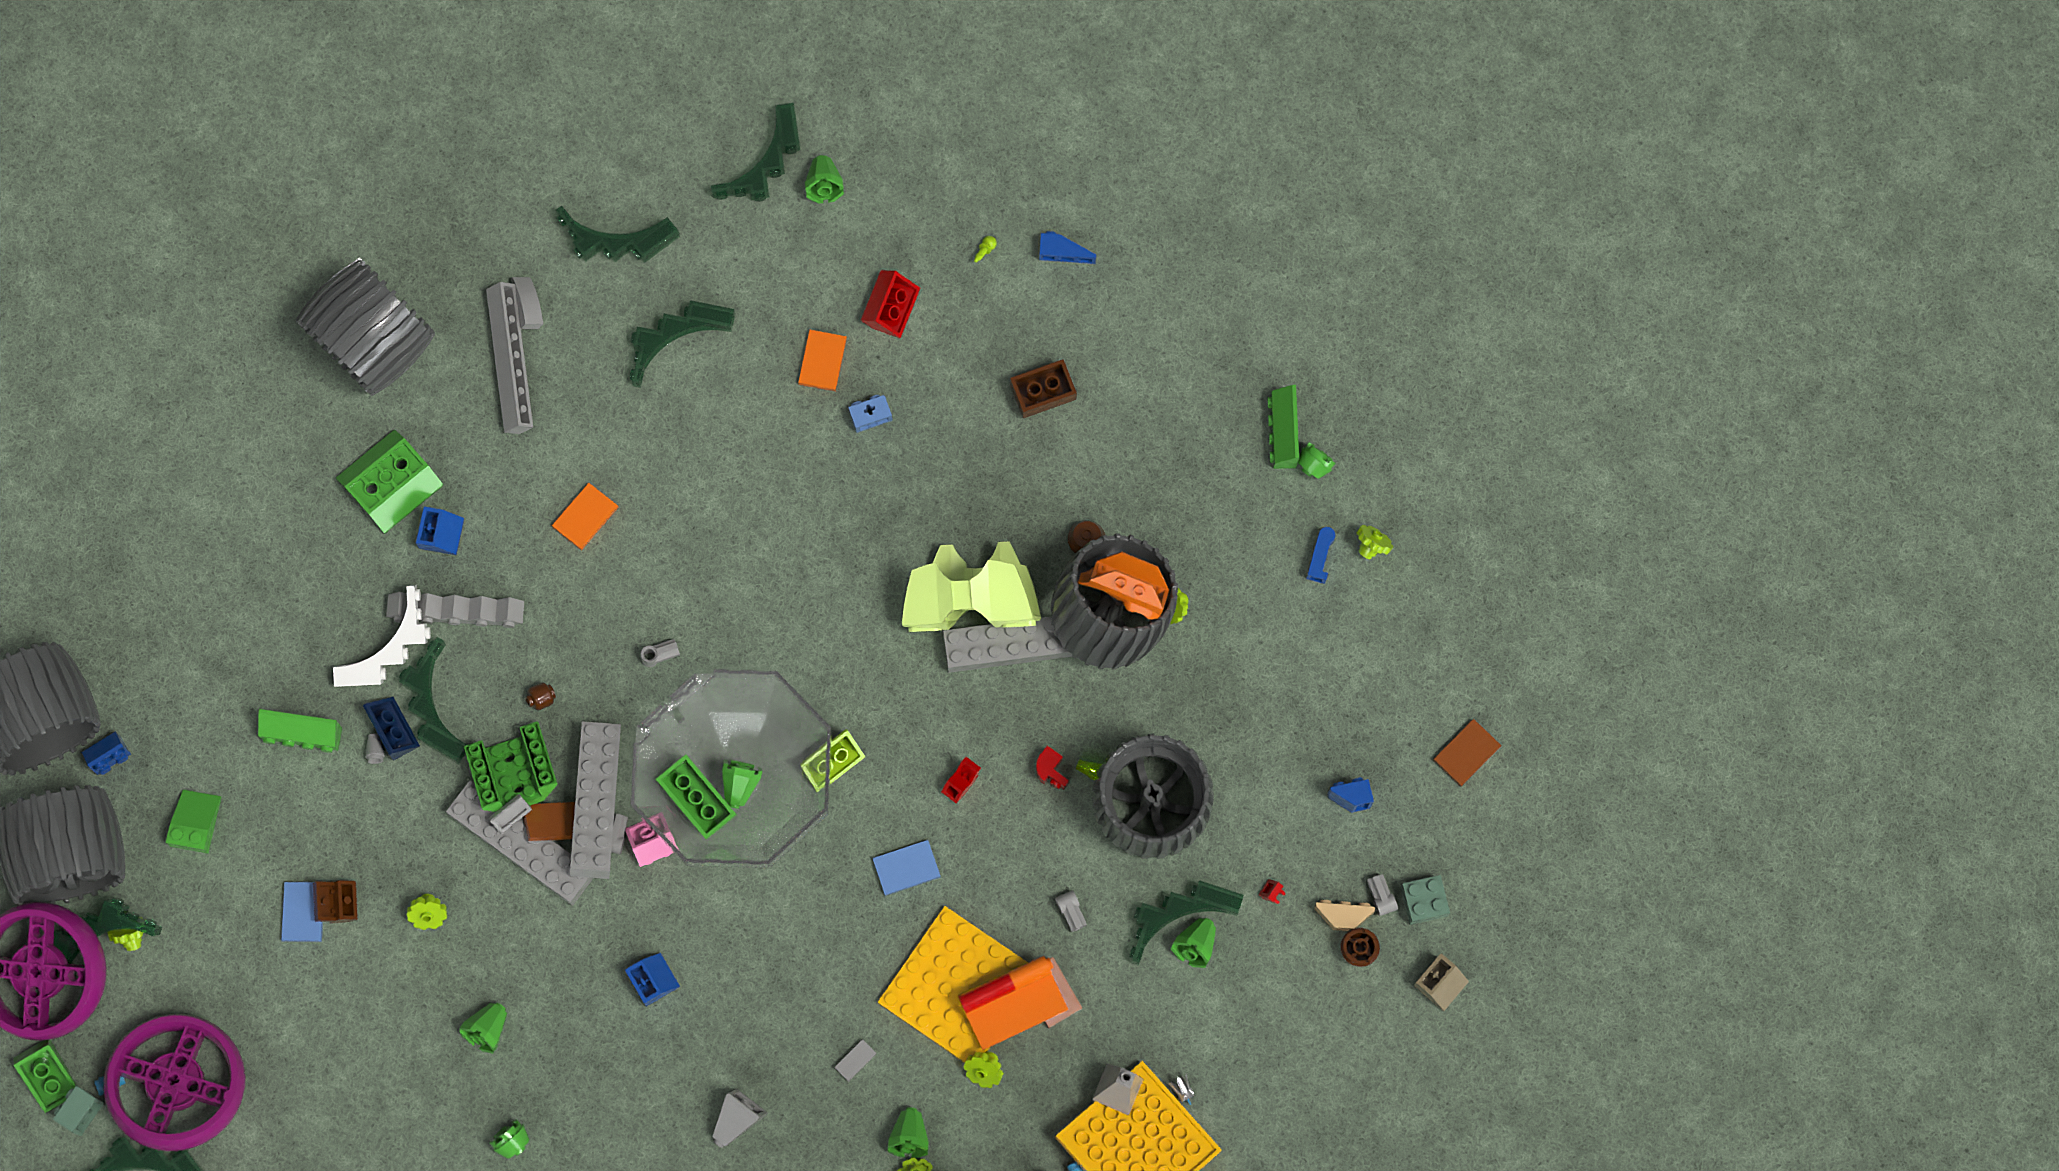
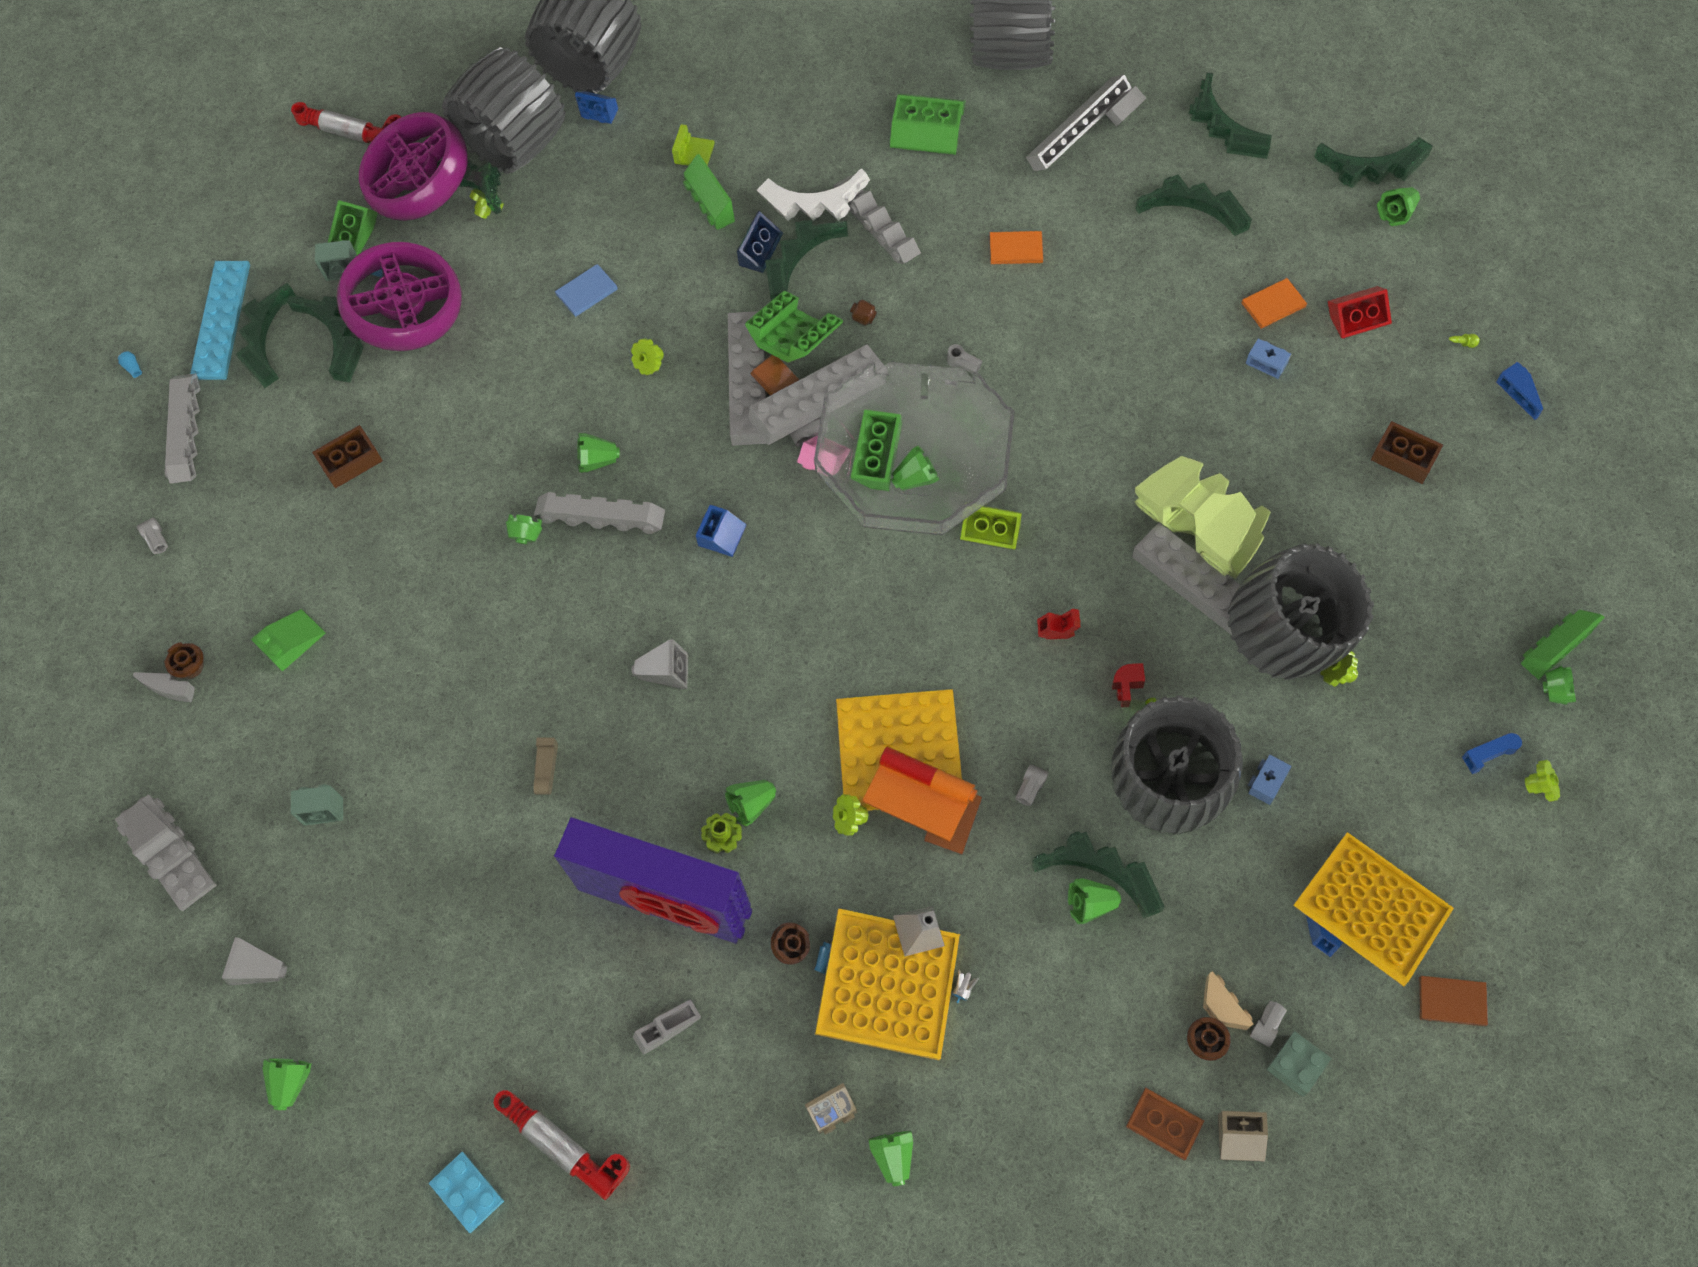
camera: 60 degrees right, 10 degrees down
bright green slope [166,790,221,854] -> none
reddish brown brick [313,880,358,924] -> none
light grey cone [365,734,385,764] -> none
blue slope [416,507,464,555] -> none
light grey tile [488,794,532,834] -> none
light grey tile [835,1039,877,1082] -> none
medium blue tile [873,840,941,896] -> none
orange slope [1078,552,1169,620] -> none
red tile [1258,879,1285,904] -> none
none -> light grey brick [534,492,665,534]
none -> lime bracket [672,124,715,166]
none -> dark orange tile [1126,1088,1204,1161]
none -> medium blue brick [1248,754,1291,805]
none -> yellow plate [1293,832,1454,986]

